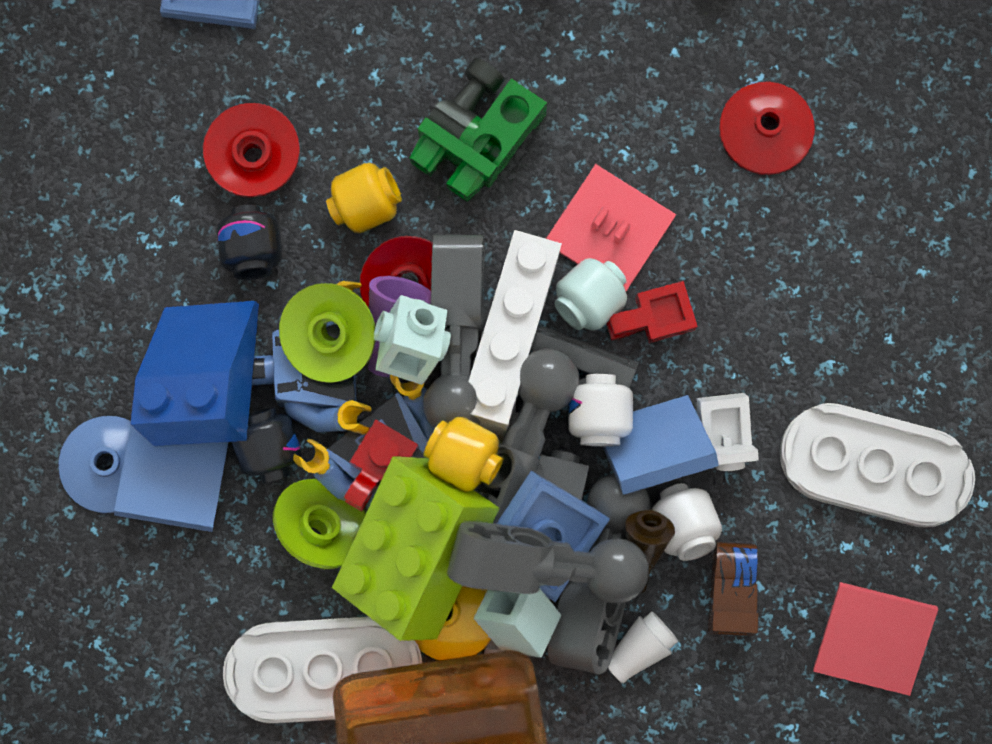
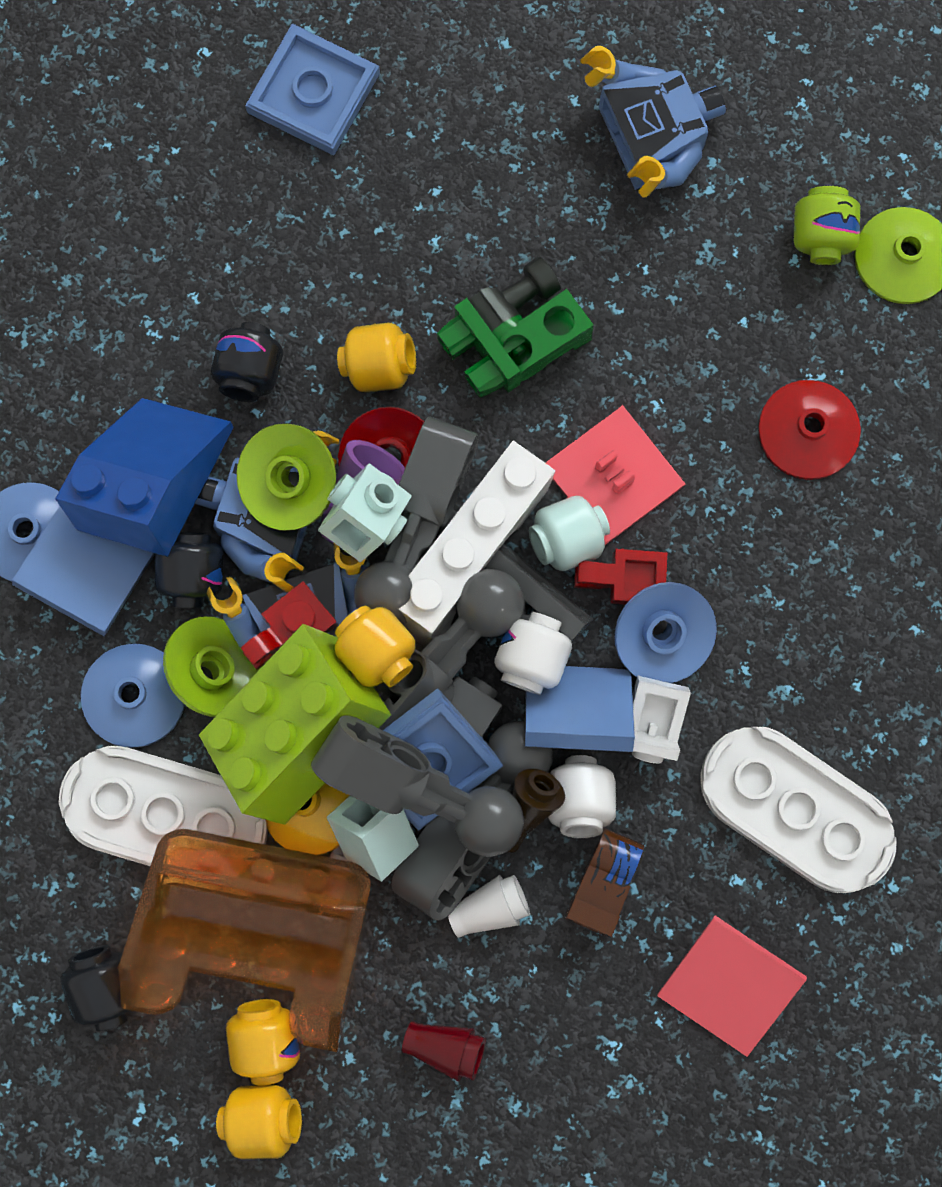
camera: 20 degrees right, 0 degrees up
red dish [203,103,300,197] -> none
none -> medium blue dish [81,644,185,748]
none -> medium blue dish [615,582,717,683]

